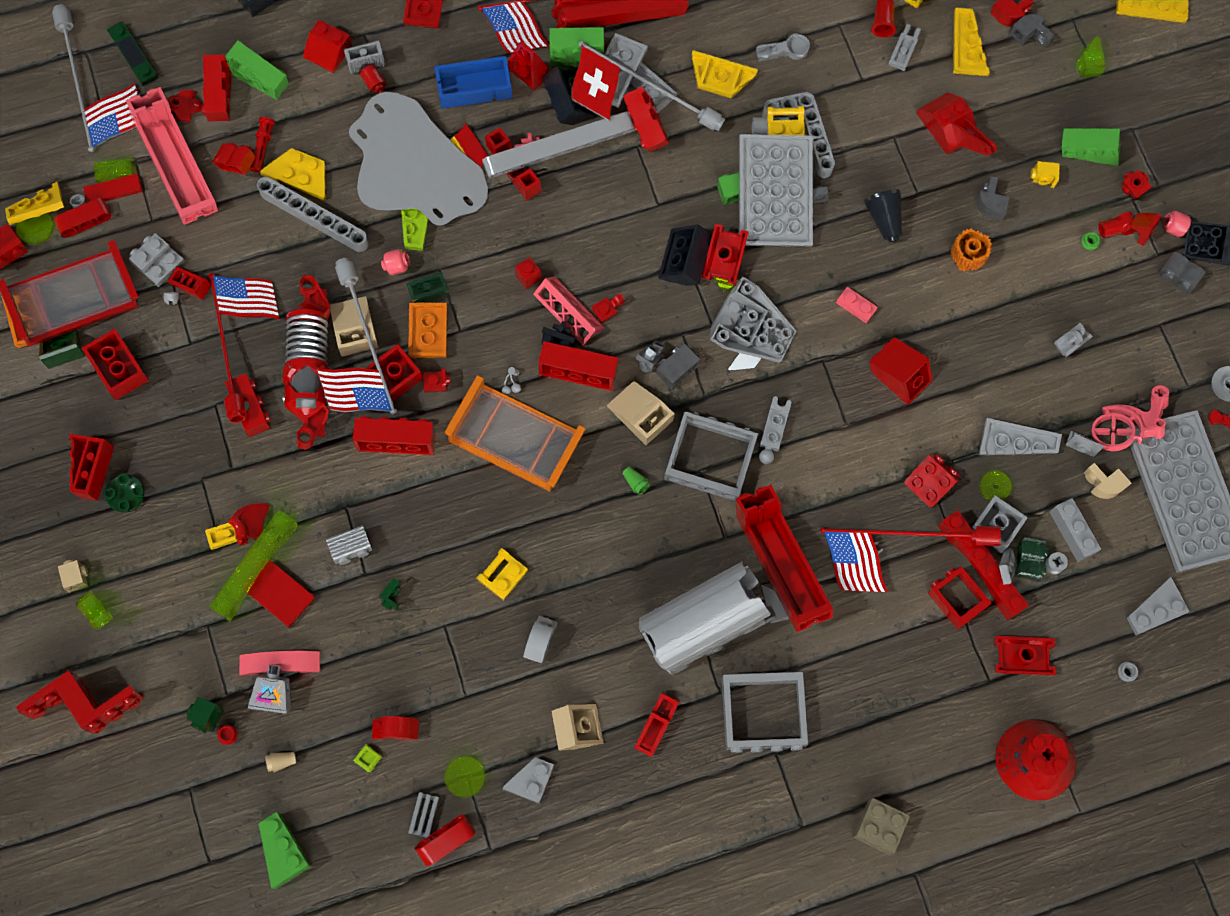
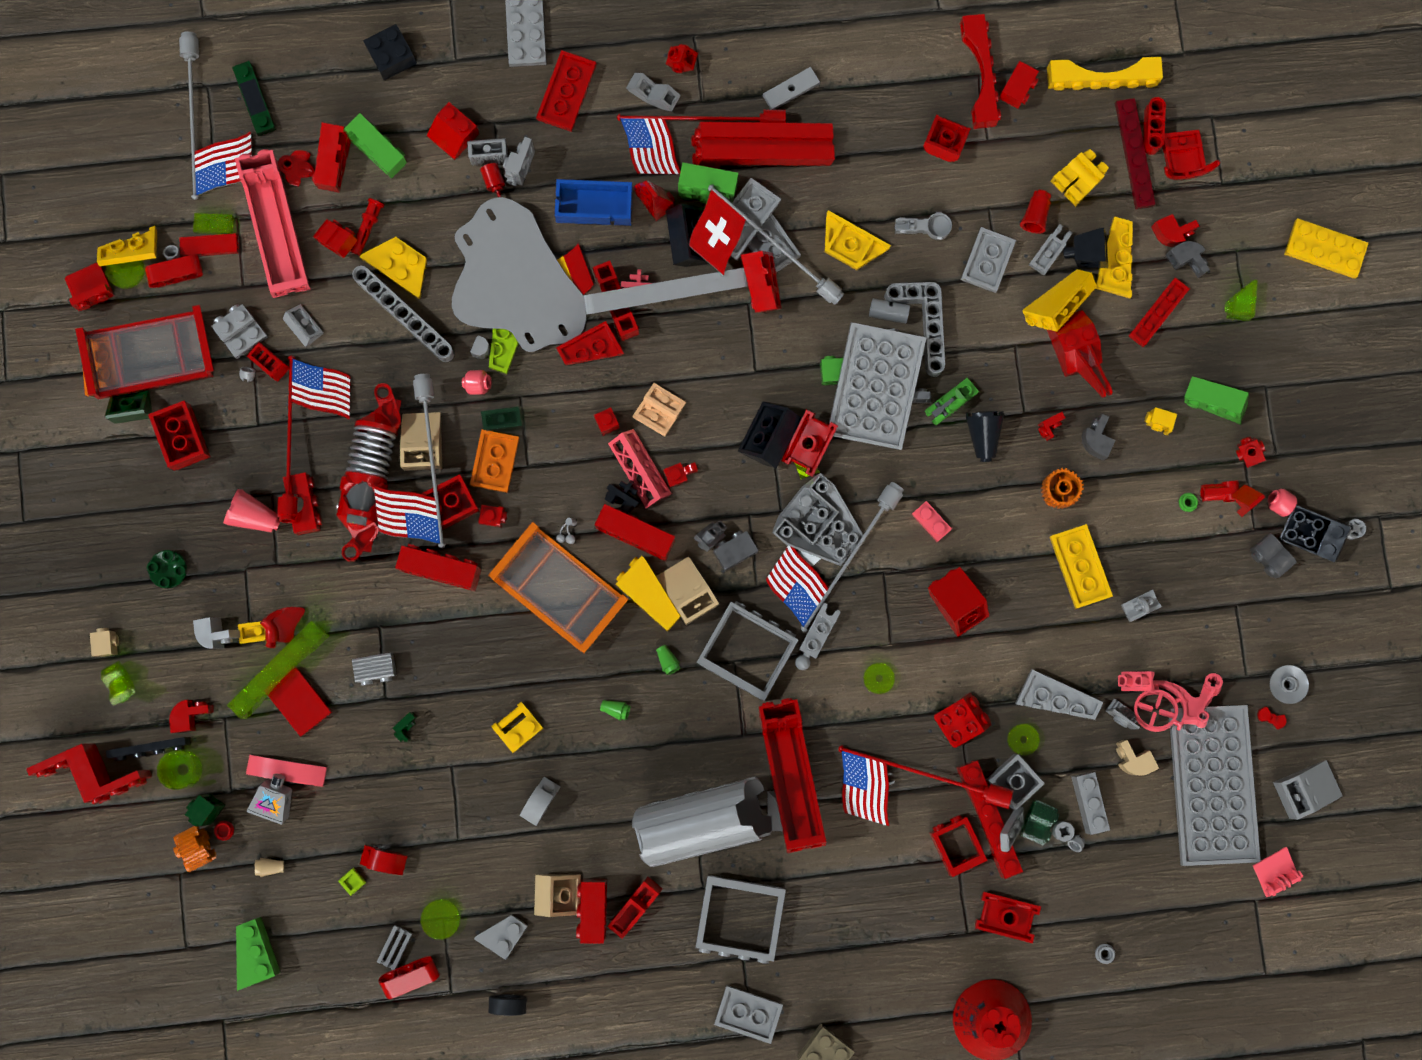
camera: 10 degrees right, 10 degrees up
red wedge [69,434,114,501] -> none
yellow plate [767,106,805,136] -> none
light grey wing [1127,577,1189,635] -> none
none -> black plate [106,737,191,761]
none -> clear neon green piece [157,750,202,790]
none -> red brick [169,699,214,733]
none -> orange brick [173,826,217,872]
none -> light grey brick [193,617,240,649]
none -> coral cone [223,489,280,533]
none -> light grey slope [283,304,324,347]
none -> light grey brick [470,335,490,359]
none -> black tyre [488,994,527,1016]
none -> light grey plate [503,137,535,186]
none -> red wing [556,321,624,365]
none -> red brick [576,879,607,944]
none -> bright green cone [600,700,631,721]
none -> yellow slope [616,556,680,632]
none -> light nougat slope [633,383,686,437]
none -> light grey plate [714,985,783,1044]
none -> flag [766,482,904,632]
none -> clear neon green piece [863,663,895,694]
none -> bright green plate [925,378,979,425]
none -> light grey plate [961,227,1016,293]
none -> yellow slope [1022,269,1097,332]
none -> red bracket [1038,412,1066,441]
none -> yellow plate [1049,524,1113,609]
none -> black torso [1064,227,1108,268]
none -> light grey hinge [1068,835,1085,852]
none -> coral hips [1118,671,1155,691]
none -> red plate [1129,277,1190,347]

